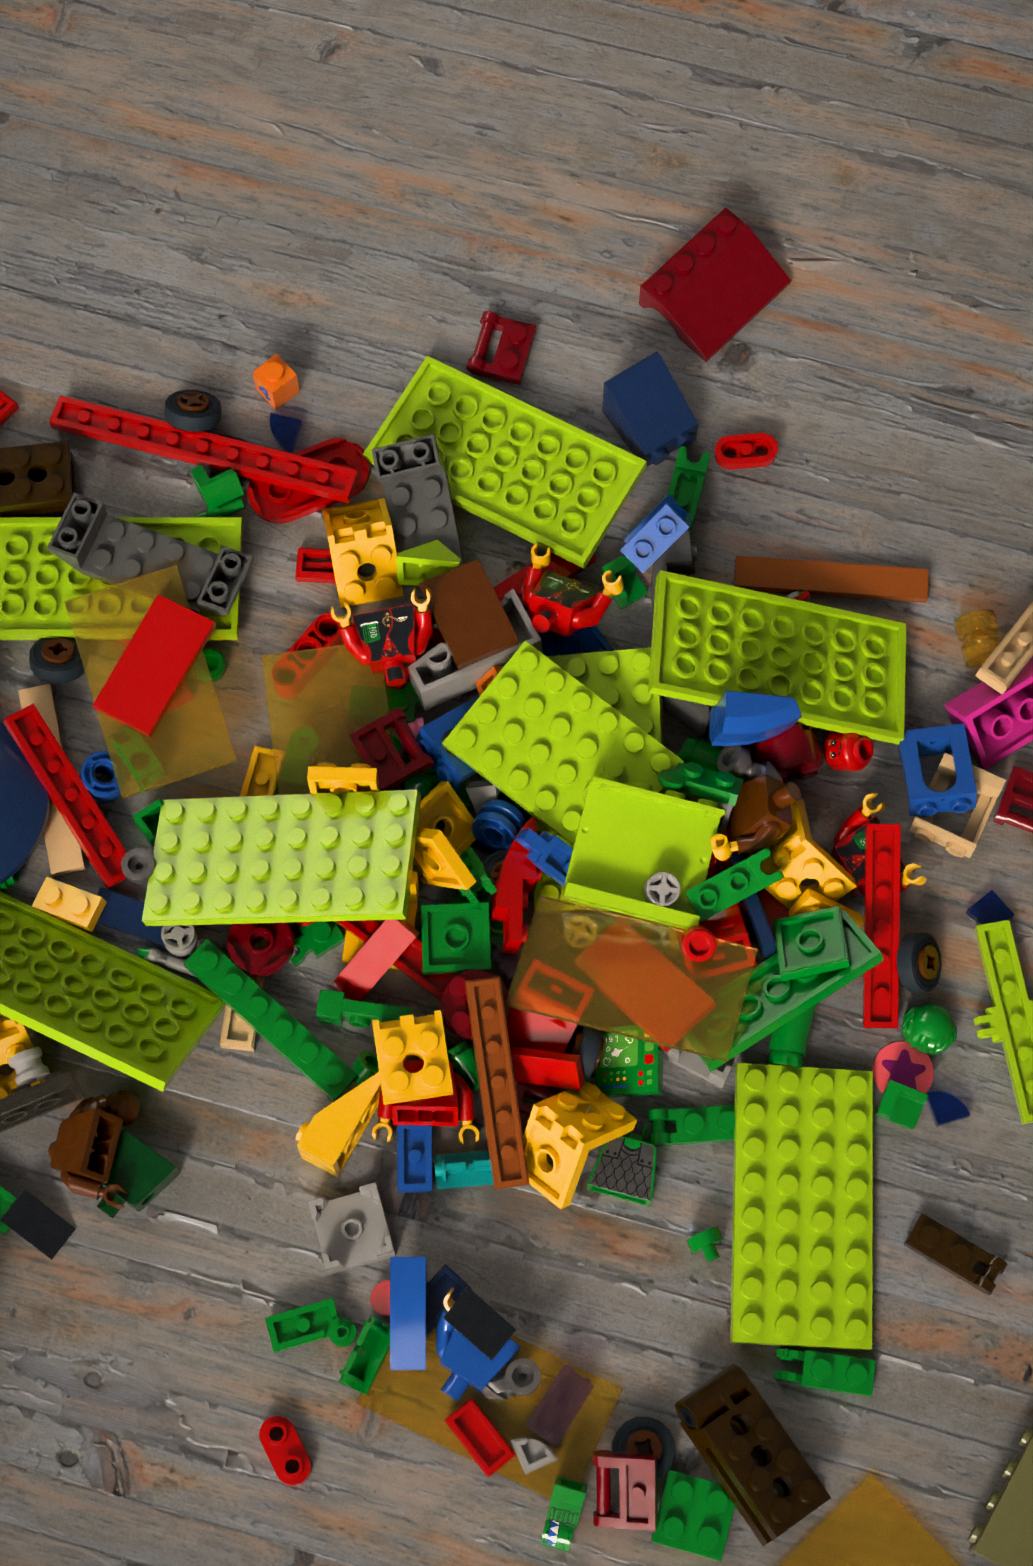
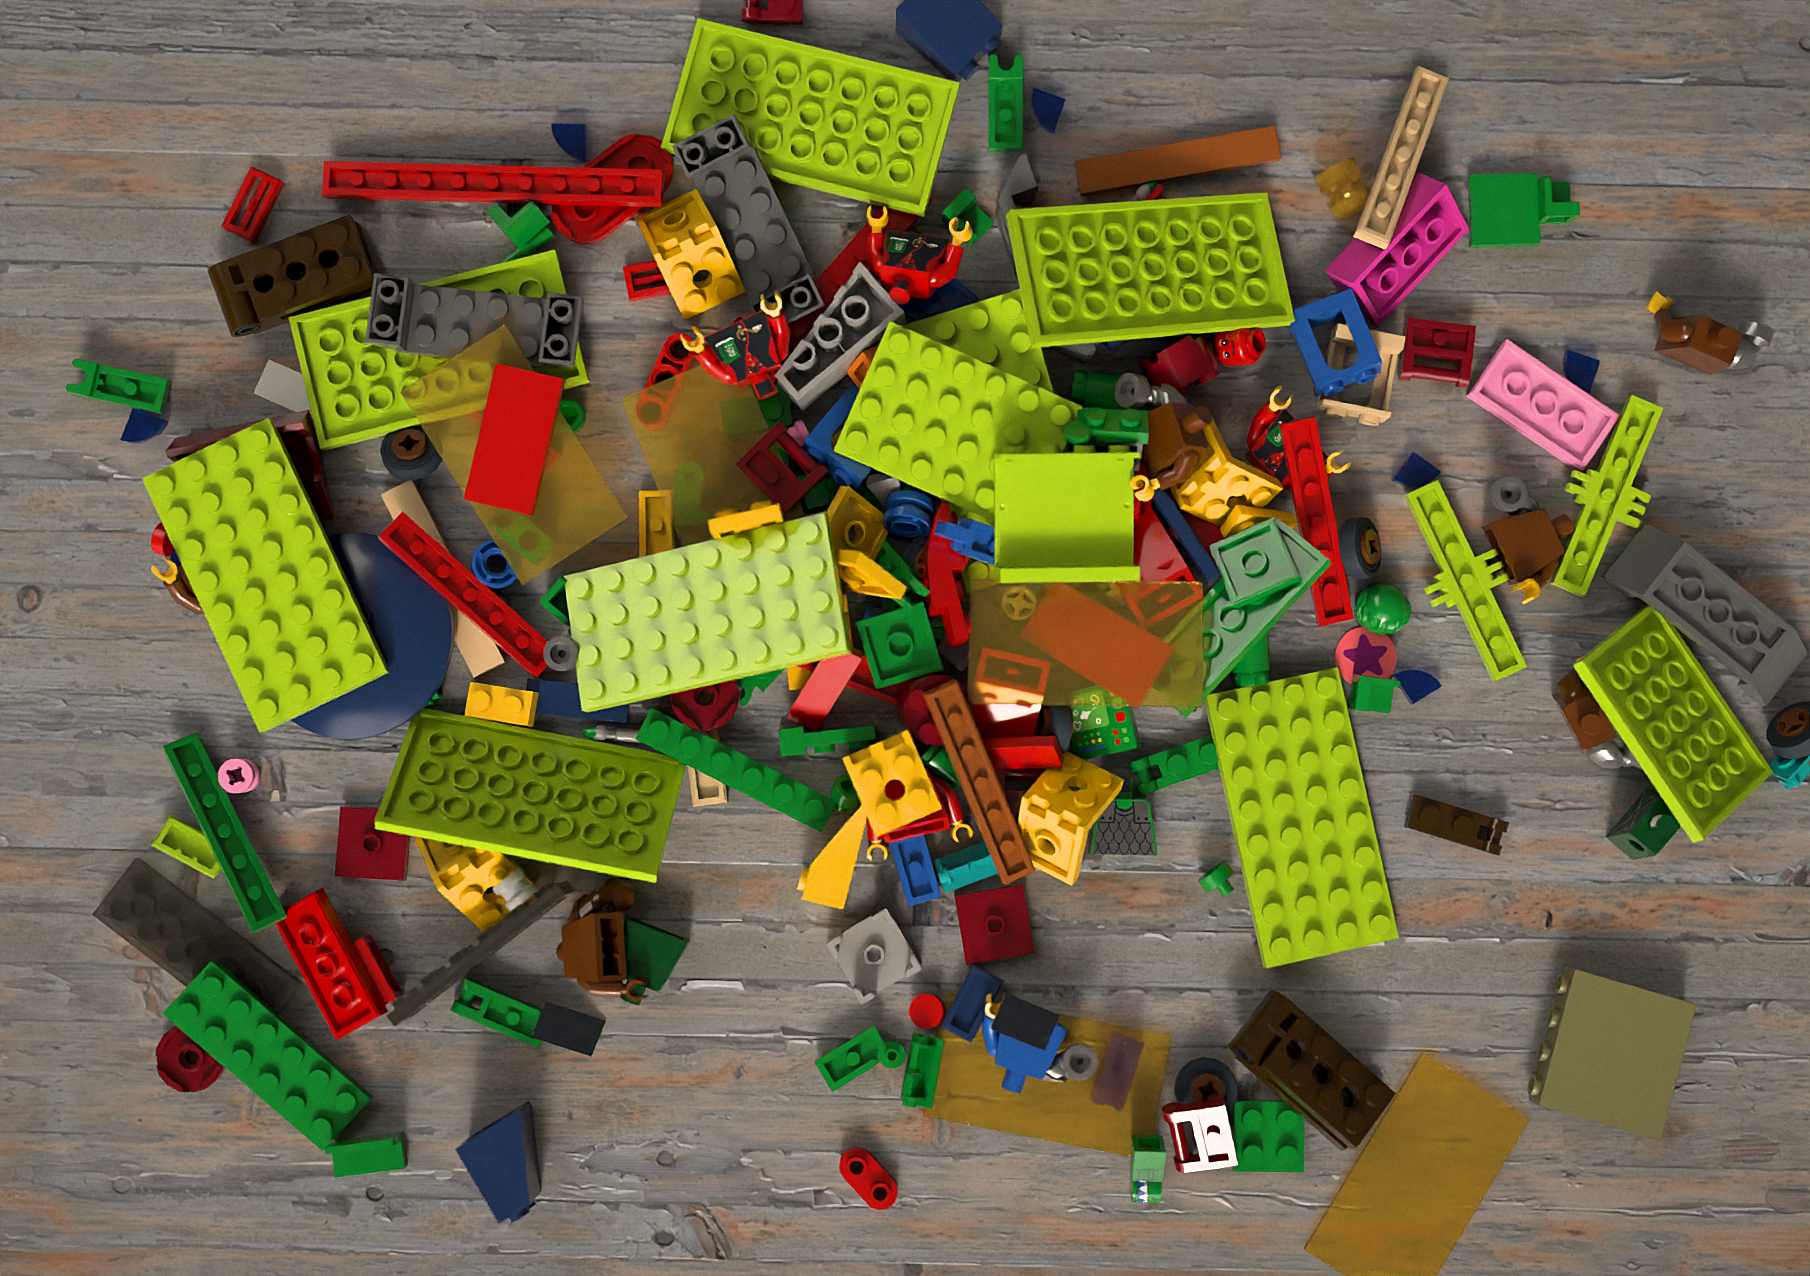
camera: 20 degrees left, 15 degrees up
light grey wheel [161,925,198,957] -> none
black wheel [164,390,221,432] -> none
orange brick [252,353,300,410] -> none
blue slope [390,1257,427,1370] -> none
lime slope [396,540,461,586] -> none
reddish brown tile [418,559,519,670] -> none
red tile [444,1398,516,1478] -> none
light grey tile [511,1437,558,1475] -> none
panel [620,494,691,573] -> none
light grey wheel [643,872,680,907] -> none
red tile [680,926,717,962] -> none
green plate [685,847,785,922] -> none
blue slope [709,691,802,746] -> none
red plate [714,433,778,470] -> none
green hinge [773,1348,876,1397] -> none
none -> dark red plate [954,884,1035,965]
none -> clear blue tile [1031,88,1066,134]

